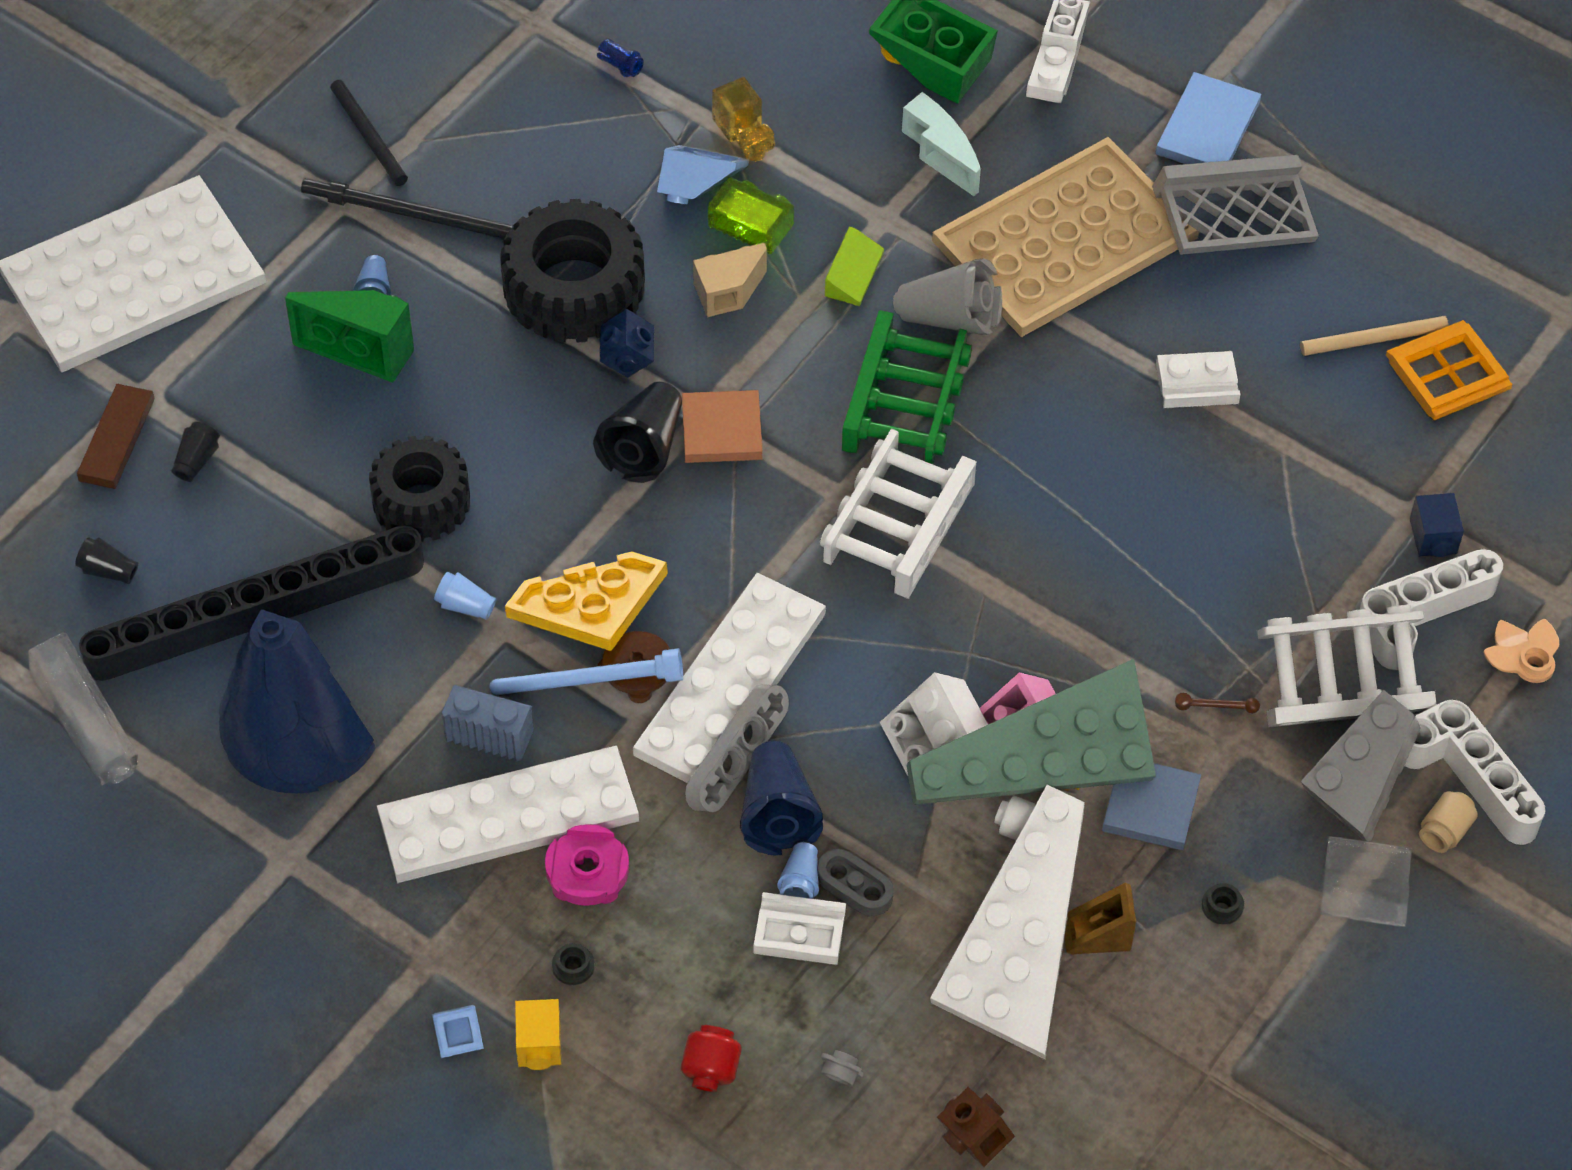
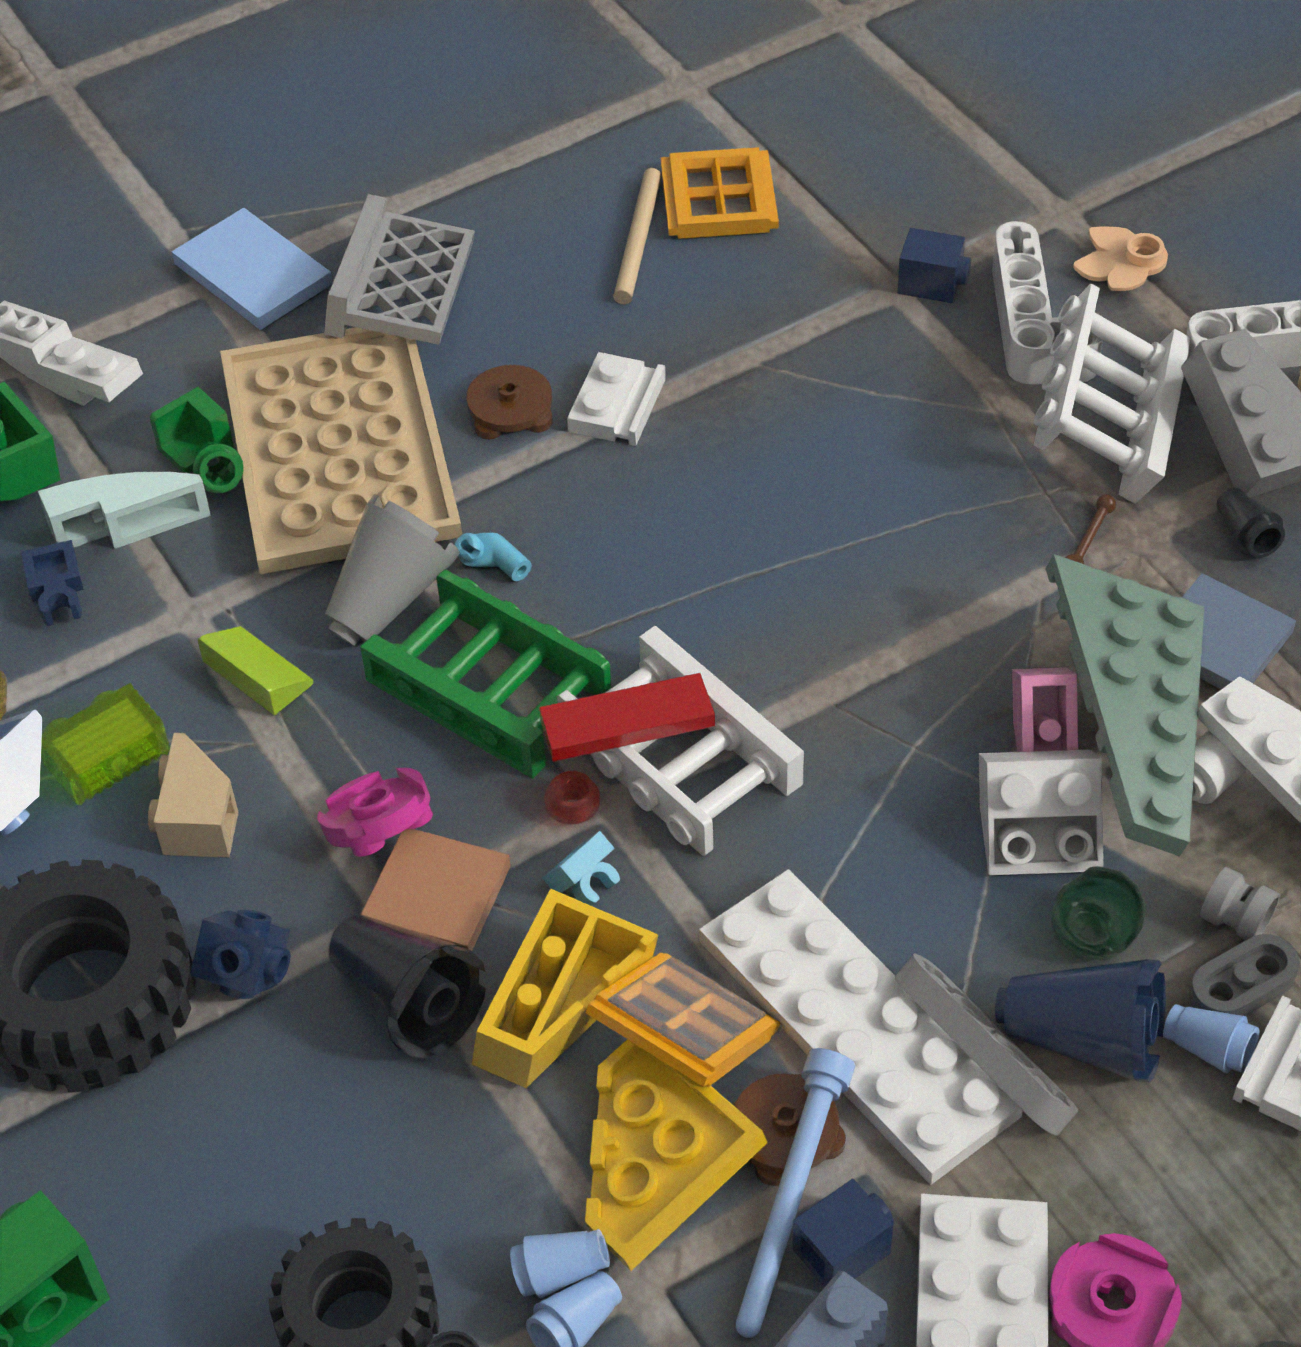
camera: 65 degrees left, 5 degrees down
none -> dark blue plate [21,540,84,626]
none -> green panel [150,387,234,473]
none -> green cone [193,442,244,493]
none -> dark pink plate [317,768,433,857]
none -> medium azure arm [455,533,532,581]
none -> reddish brown piece [467,365,553,440]
none -> yellow wedge [472,888,659,1088]
none -> light blue cone [510,1229,610,1299]
none -> red tile [539,673,715,762]
none -> medium azure tile [542,831,620,906]
none -> clear red plate [544,771,600,824]
none -> piece [586,952,781,1087]
none -> dark blue brick [792,1178,894,1287]
none -> clear green hair [1051,866,1147,961]
none -> light grey wheel [1200,867,1280,941]
none -> black cone [1216,488,1285,558]

